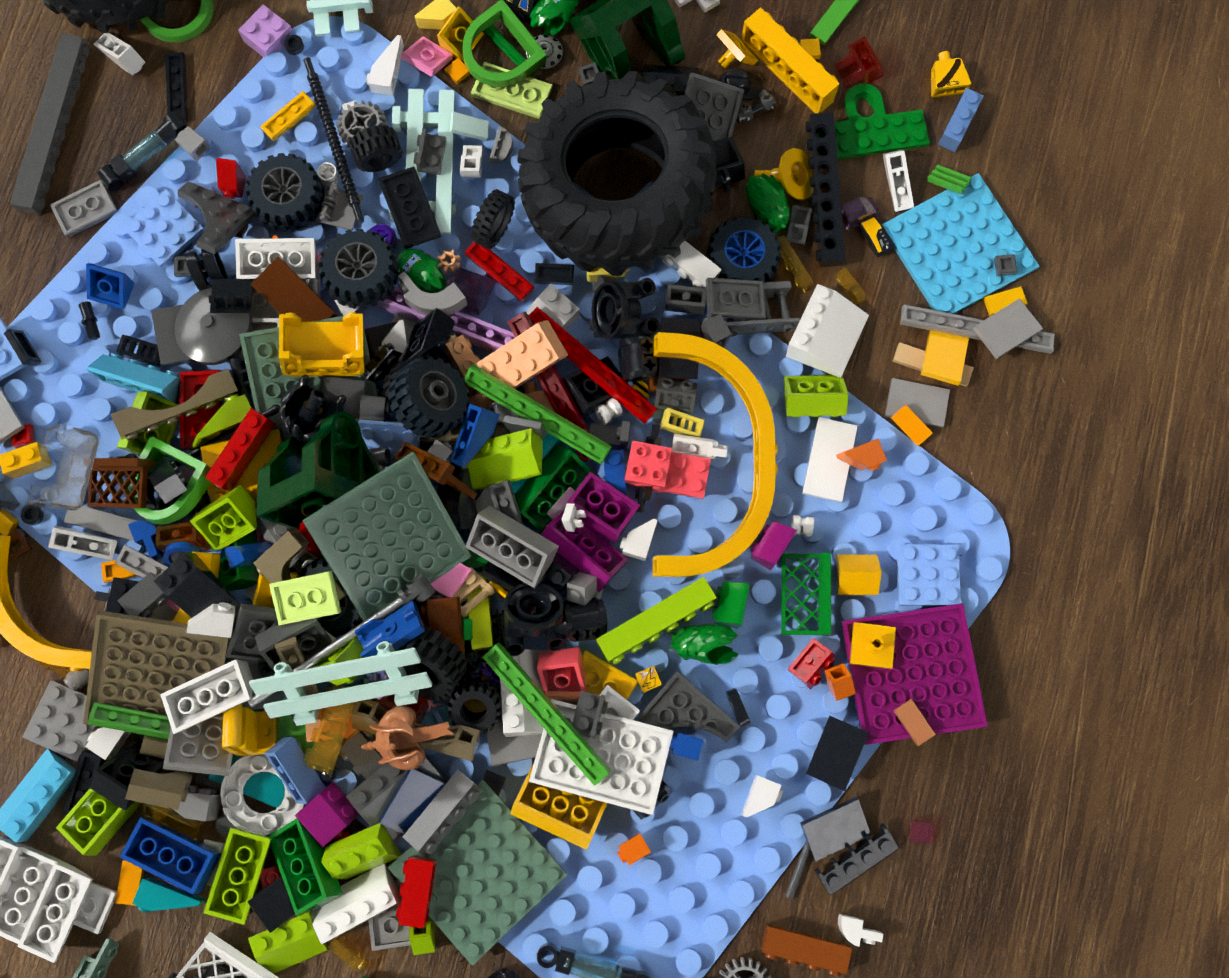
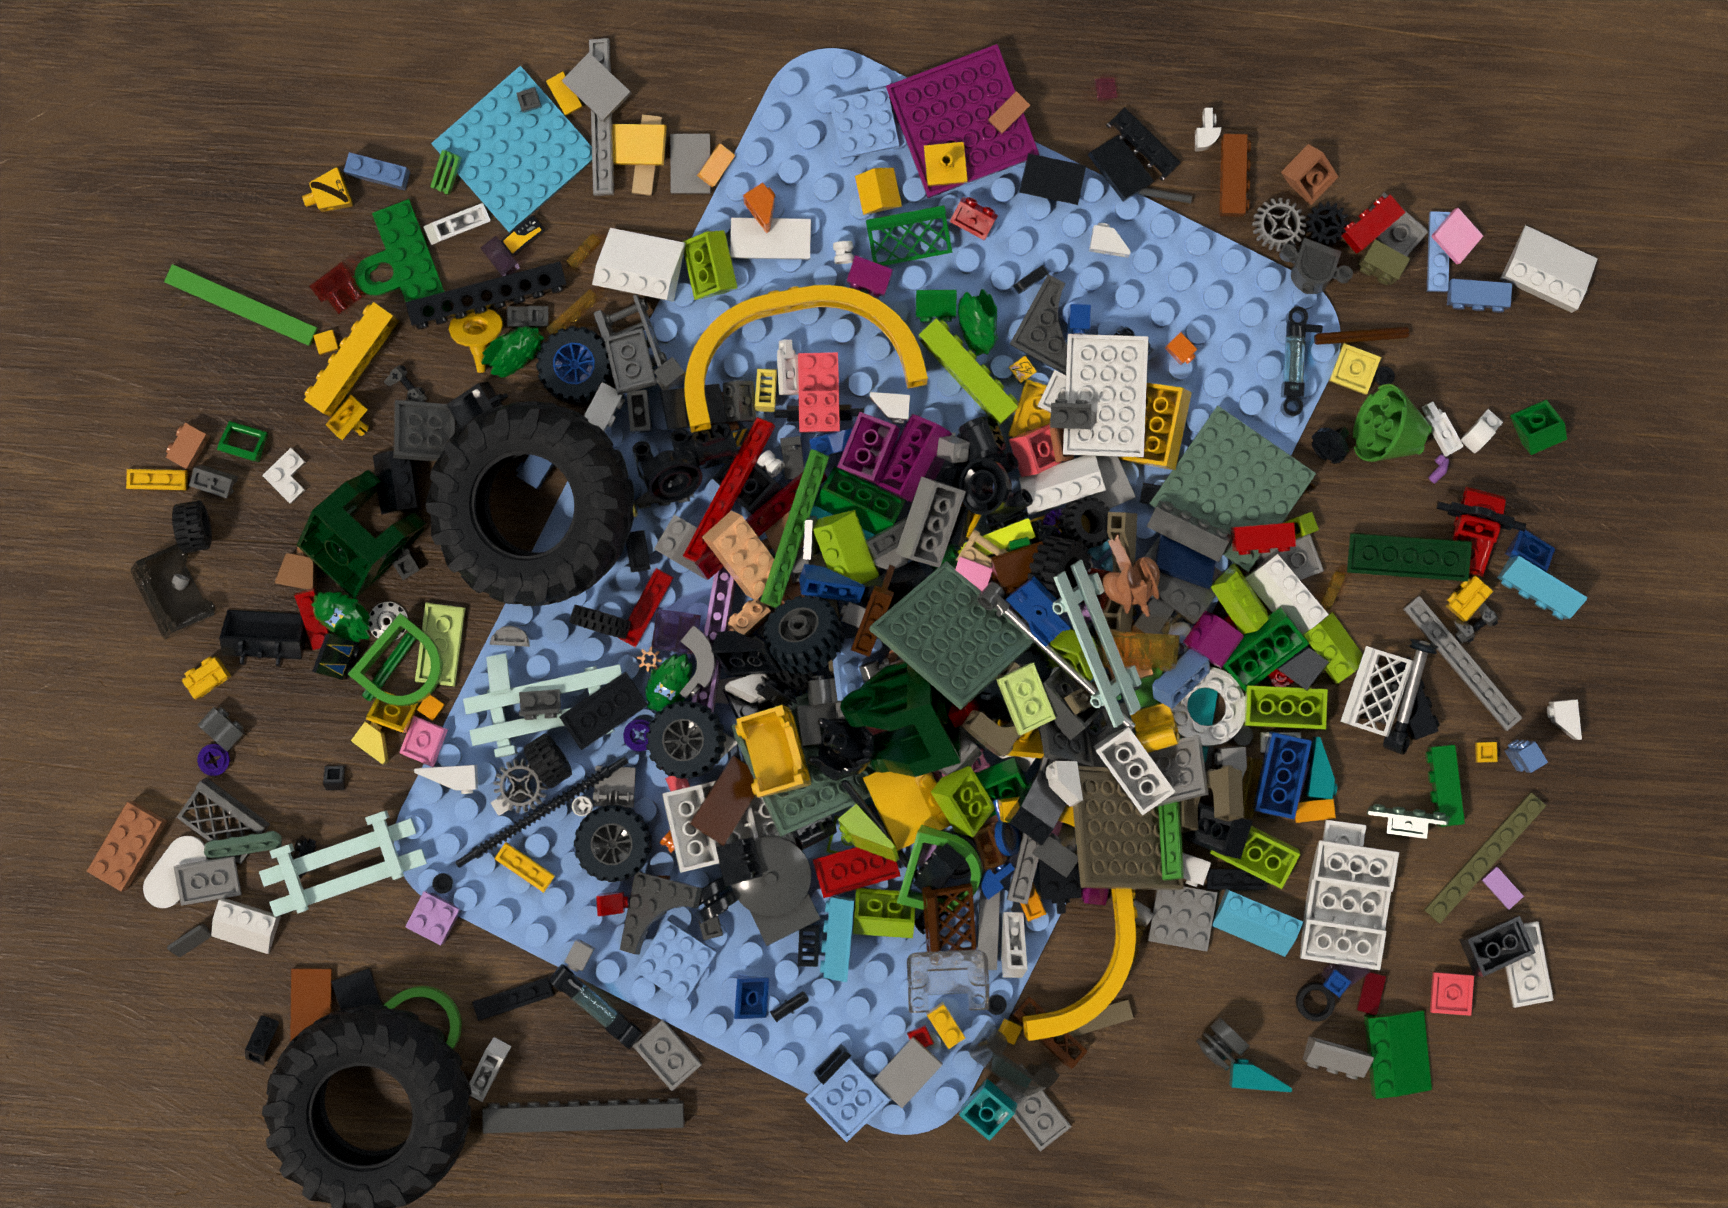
camera: 100 degrees left, 10 degrees up
dark tan arch [110,369,238,441] -> none
red brick [205,408,276,491] -> none
blue brick [224,541,272,569] -> none
white brick [460,145,483,178] -> none
bright green plate [482,643,612,786] -> none
sticker [547,487,575,520] -> none
white tile [562,503,586,532] -> none
black piece [719,67,763,100] -> none
orange brick [825,663,856,701] -> none

